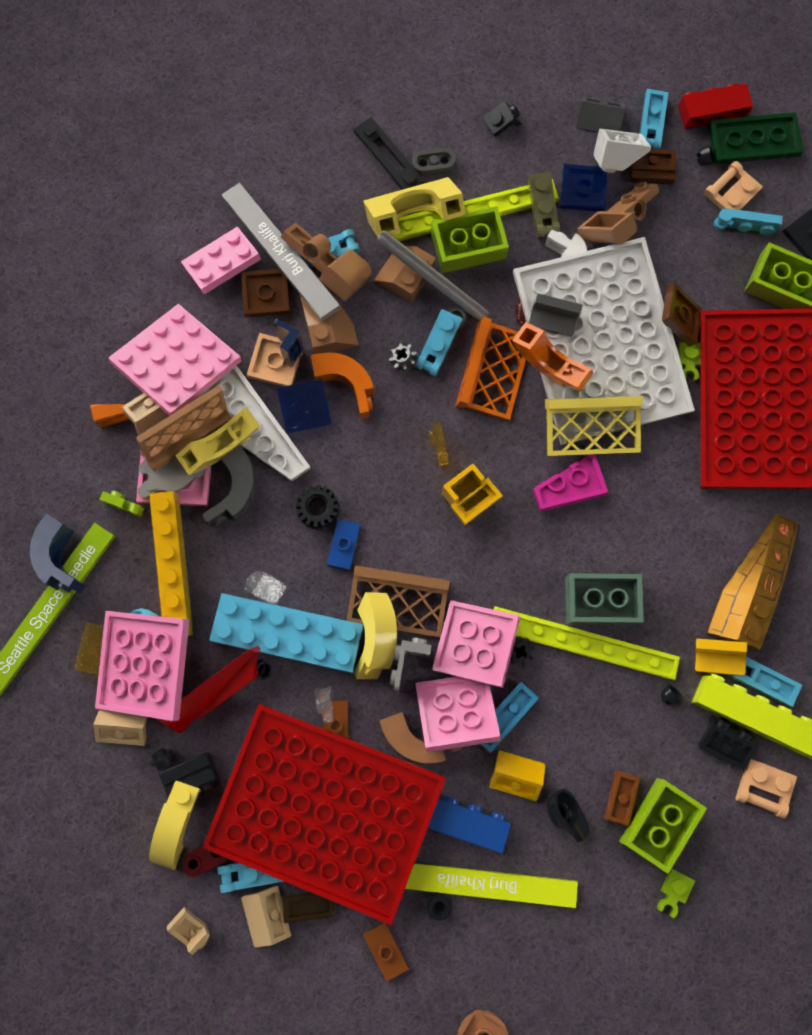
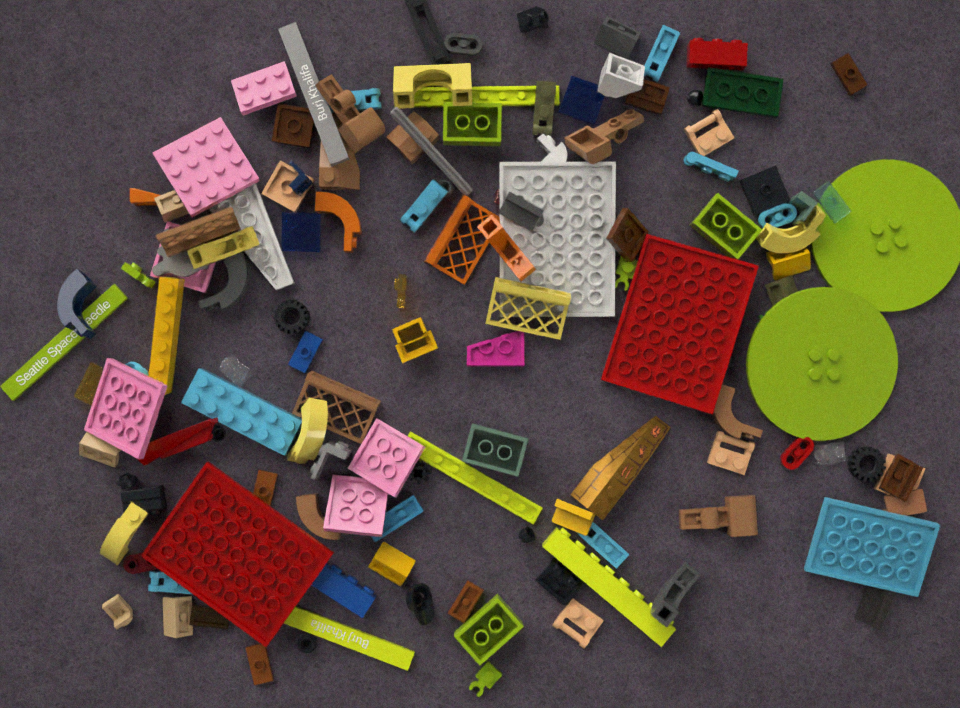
camera: 15 degrees right, 10 degrees up
clear plate [314,686,334,723] -> none
flat silver gear [389,343,419,373] -> none

